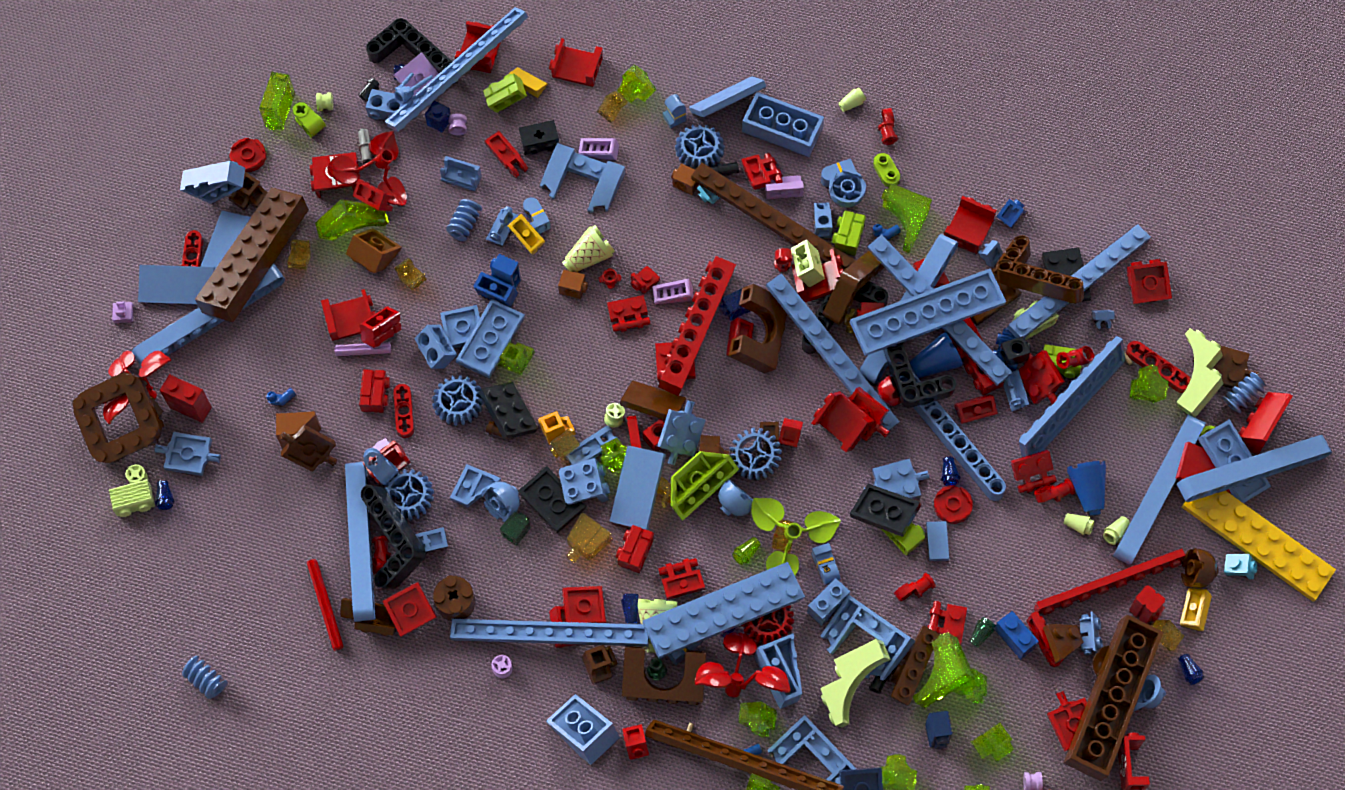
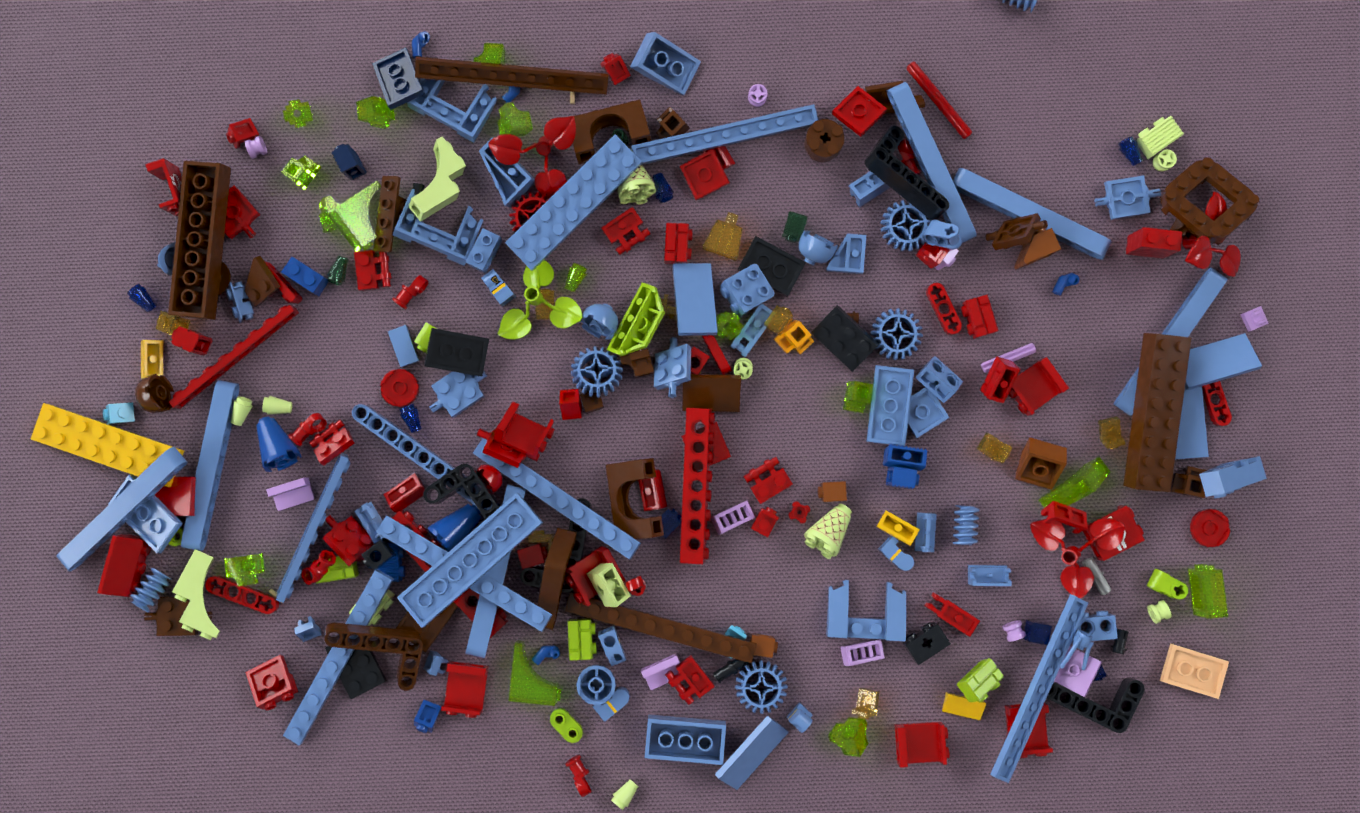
camera: 160 degrees right, 20 degrees up
none -> lavender panel [266,478,315,511]
none -> medium blue beam [953,168,1112,260]
none -> light nougat plate [1160,643,1229,699]

